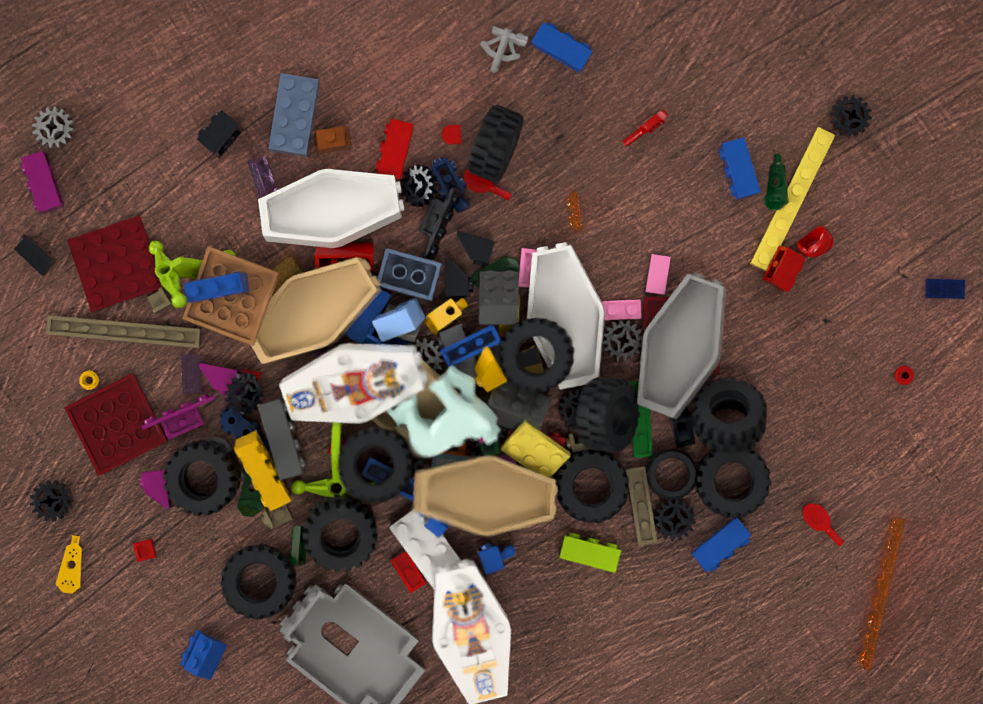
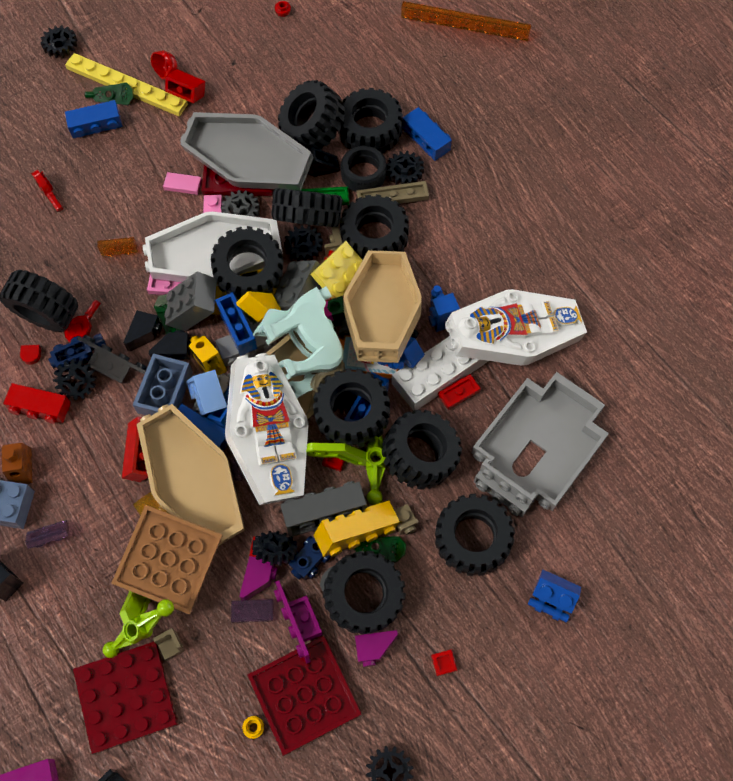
camera: 90 degrees left, 20 degrees down
dark tan plate [46,315,201,348] -> none
yellow piece [55,535,82,594] -> none
blue brick [184,272,250,303] -> none
white container [258,169,404,248] -> none
dark green plate [289,525,307,565] -> none
lime brick [559,532,621,573] -> none
red piece [802,503,845,547] -> none

